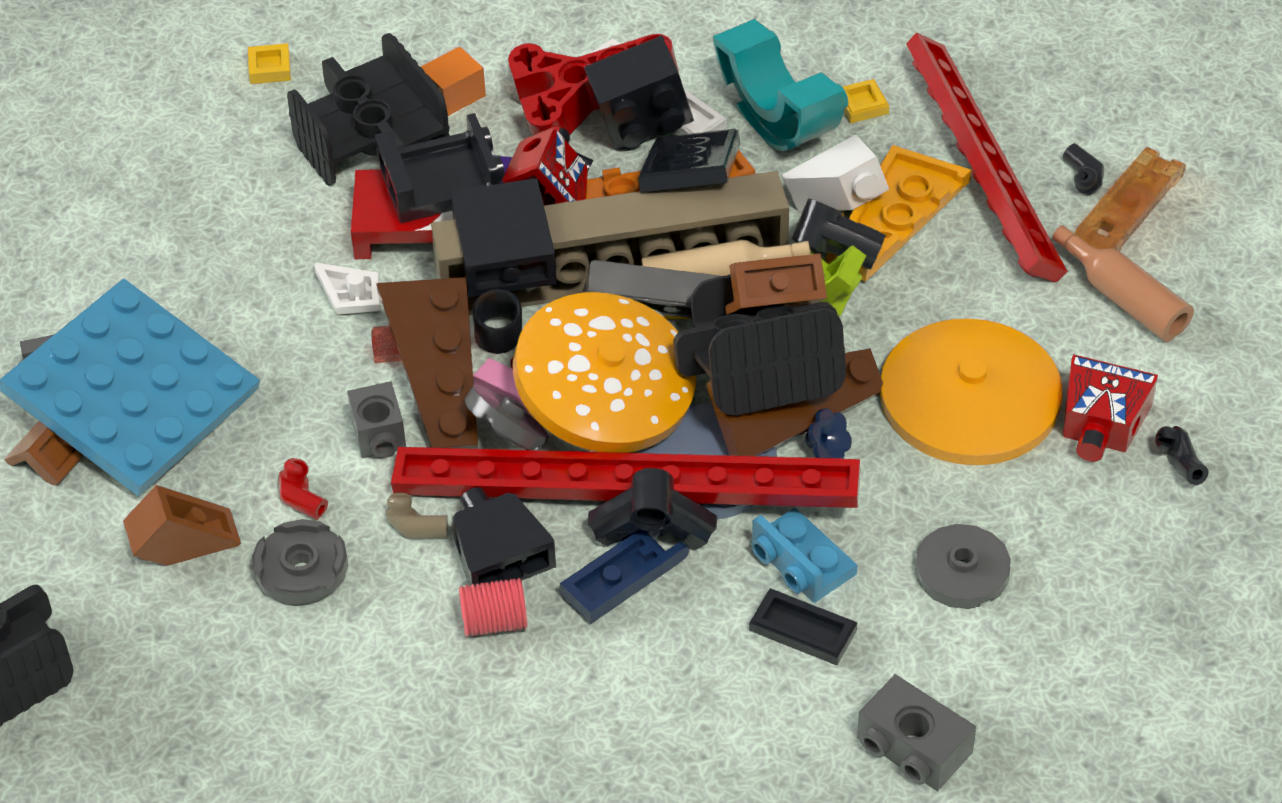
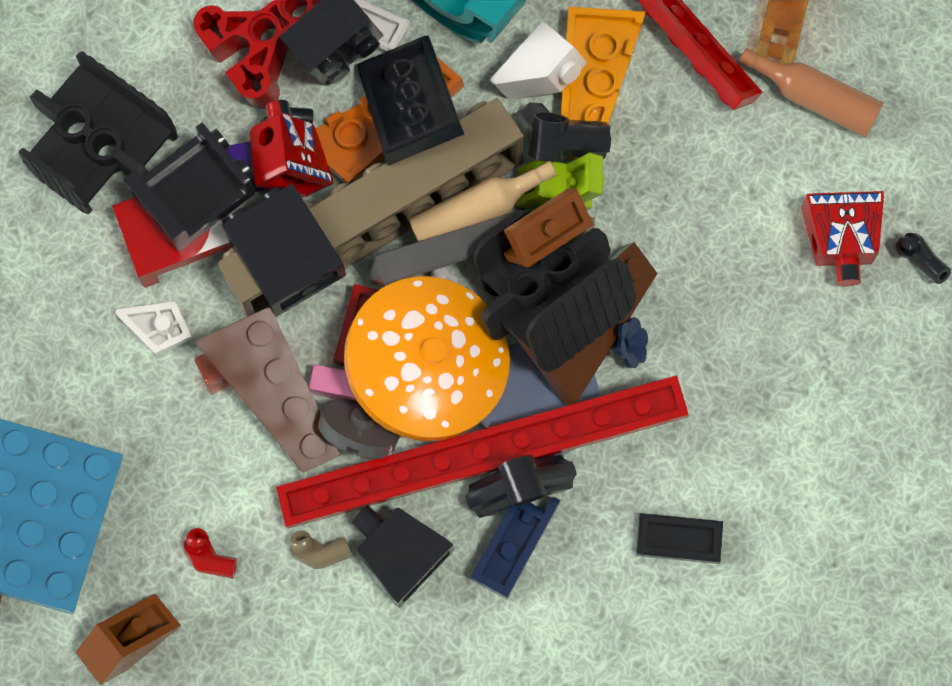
camera: 20 degrees left, 25 degrees up
dark grey plate [252,519,349,605] -> none
dark grey brick [347,381,406,458] -> none
orange panel [420,47,486,116] -> none
coral piece [459,577,528,638] -> none
black piece [473,288,522,354] -> none
dark azure bracket [751,508,858,603] -> none
dark grey brick [857,674,976,792] -> none
light orange dish [880,318,1062,465] -> none
dark grey plate [915,524,1011,609] -> none

